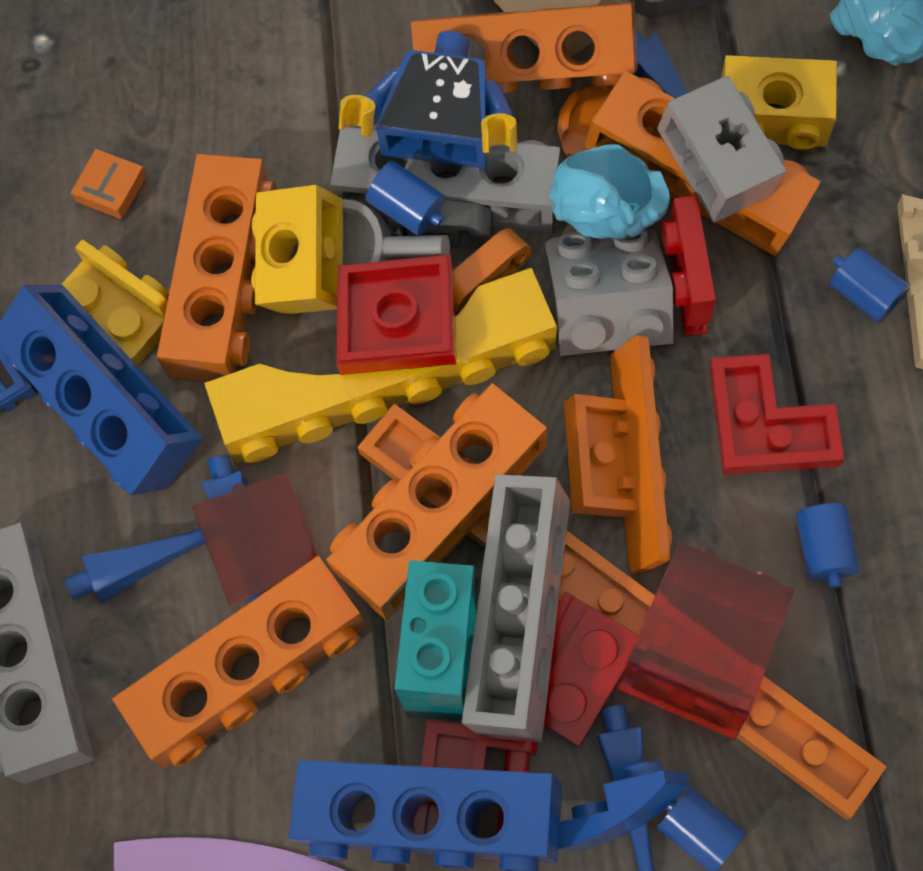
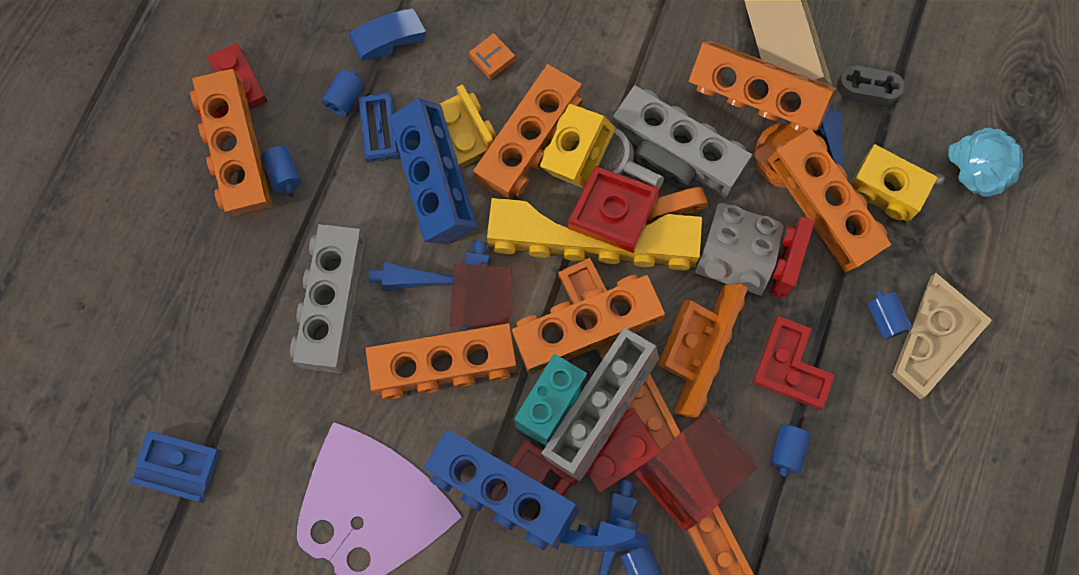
camera: 20 degrees right, 5 degrees up
torso [338,31,517,169] -> none
blue piece [366,161,445,236] -> none
medium azure hair [549,144,670,239] -> none
light grey brick [657,75,787,223] -> none

